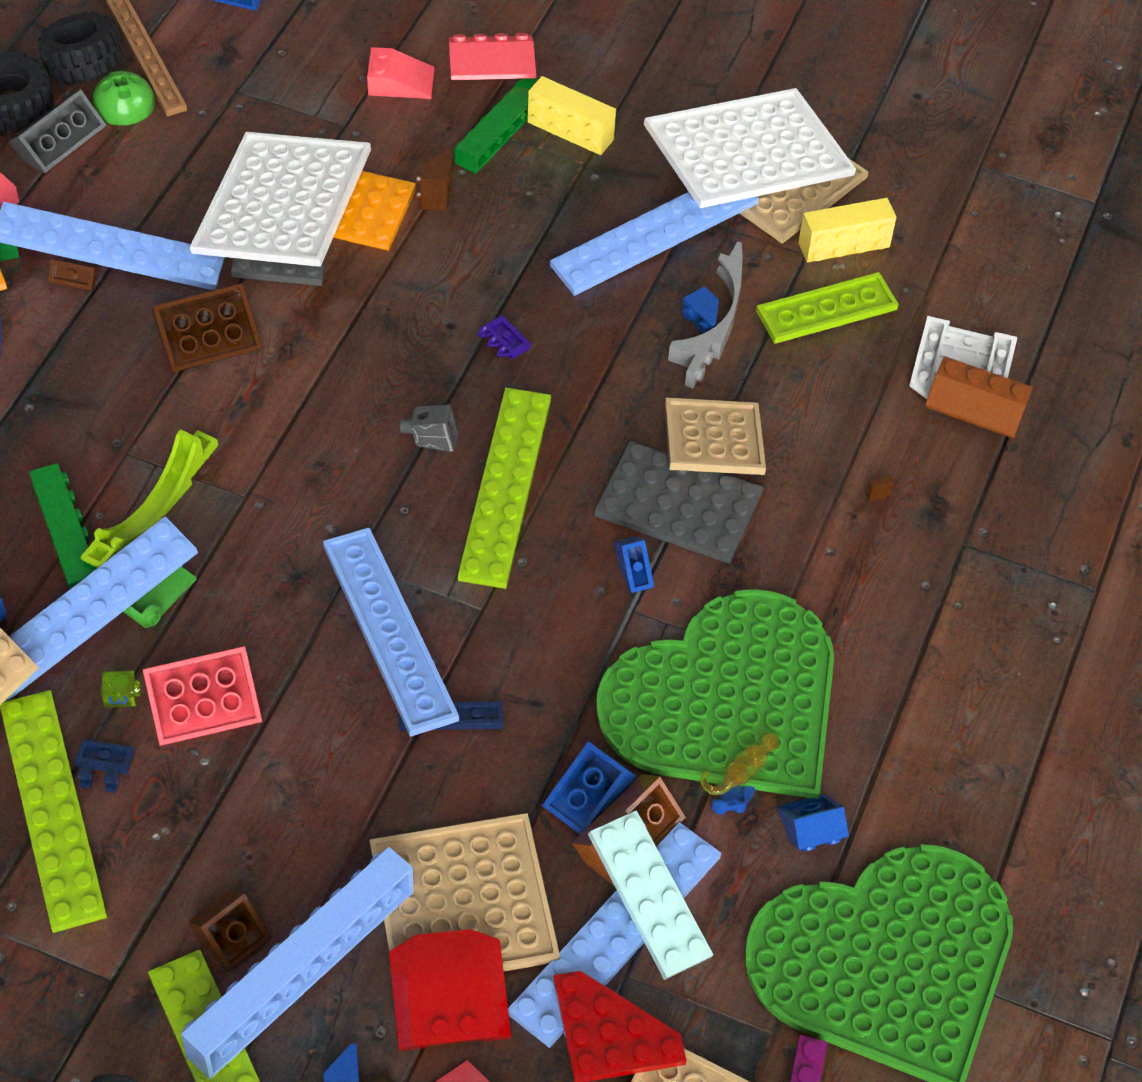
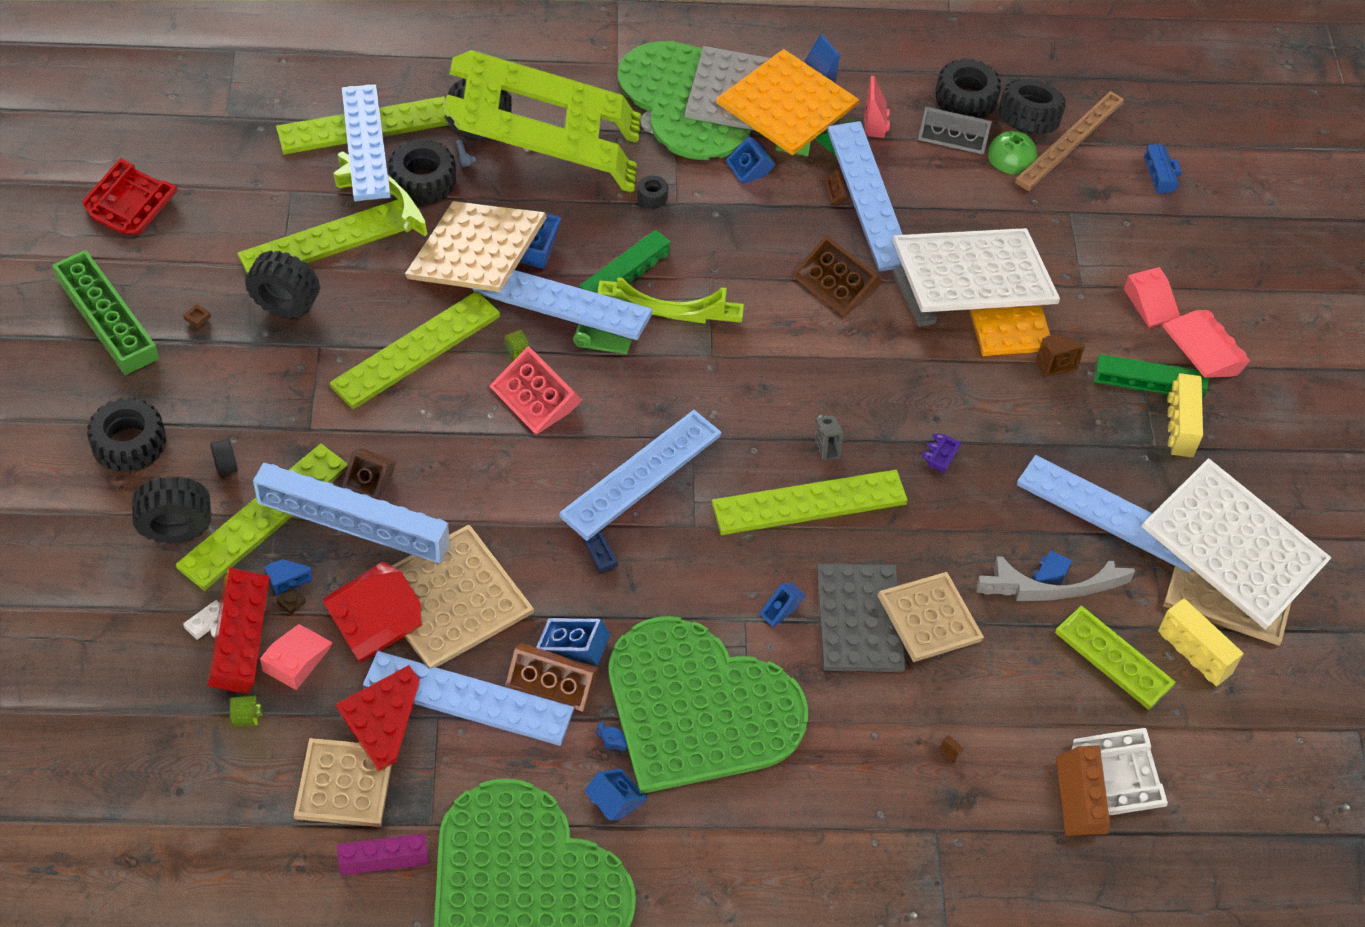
camera: 65 degrees right, 0 degrees up
dark blue plate [75,740,135,793] -> none
light aqua plate [588,810,713,980] -> none
clear yellow piece [700,733,780,795] -> none

